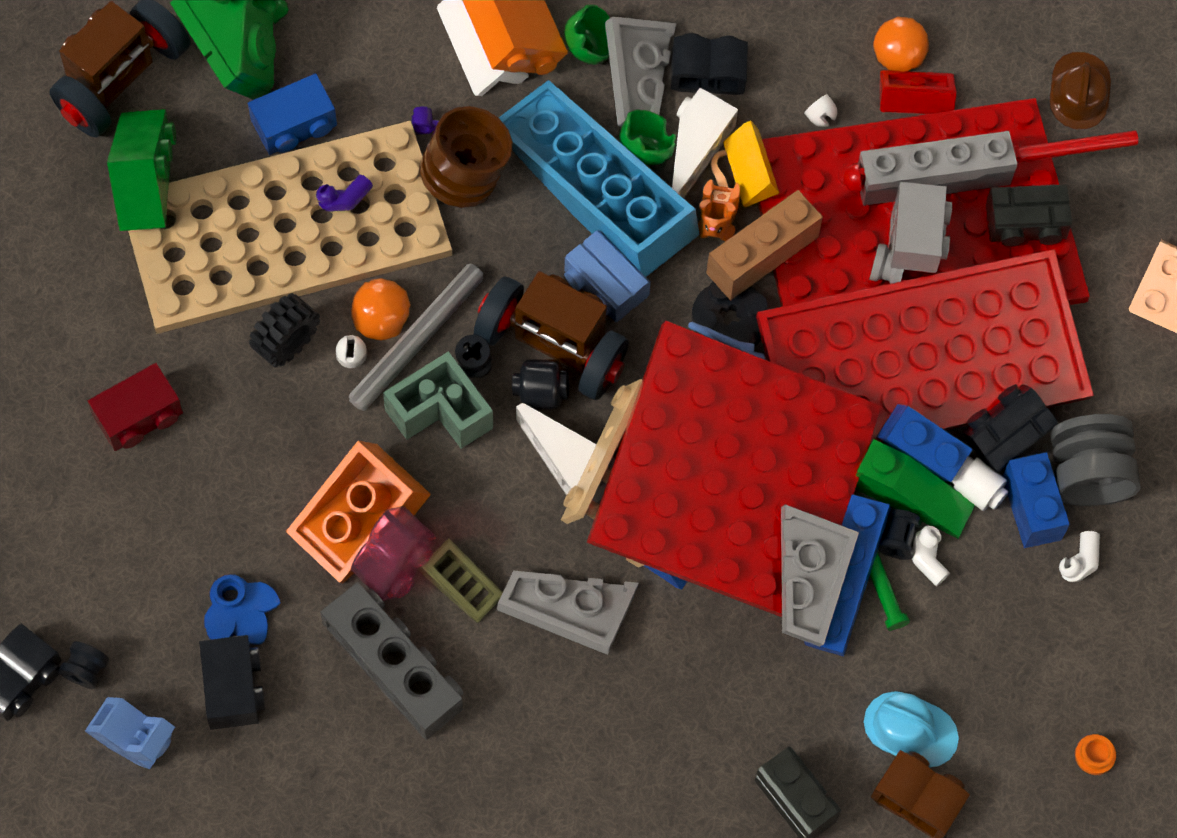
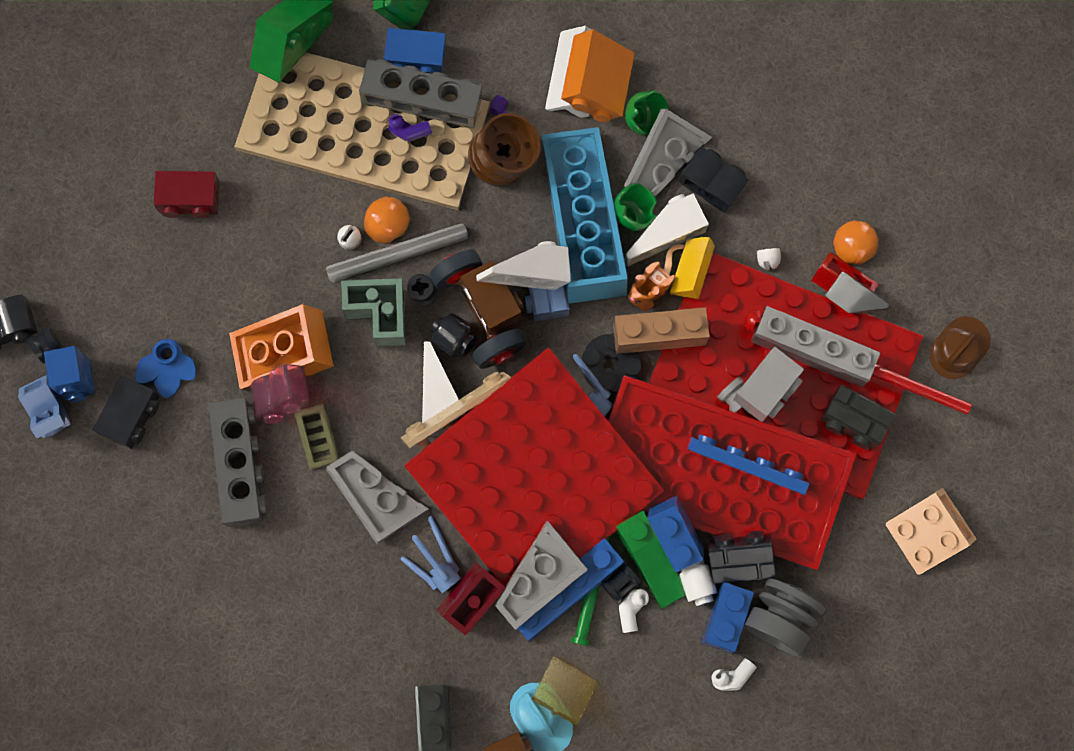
camera: 30 degrees right, 10 degrees up
black tyre [249,293,320,368] -> none
none -> blue brick [44,346,95,402]
none -> dark grey brick [359,59,482,128]
none -> medium blue plant [401,516,461,593]
none -> dark red brick [436,562,506,636]
none -> white slope [476,241,571,290]
none -> clear yellow piece [532,656,597,726]
none -> blue plate [687,434,809,495]
none -> slope [825,271,892,314]

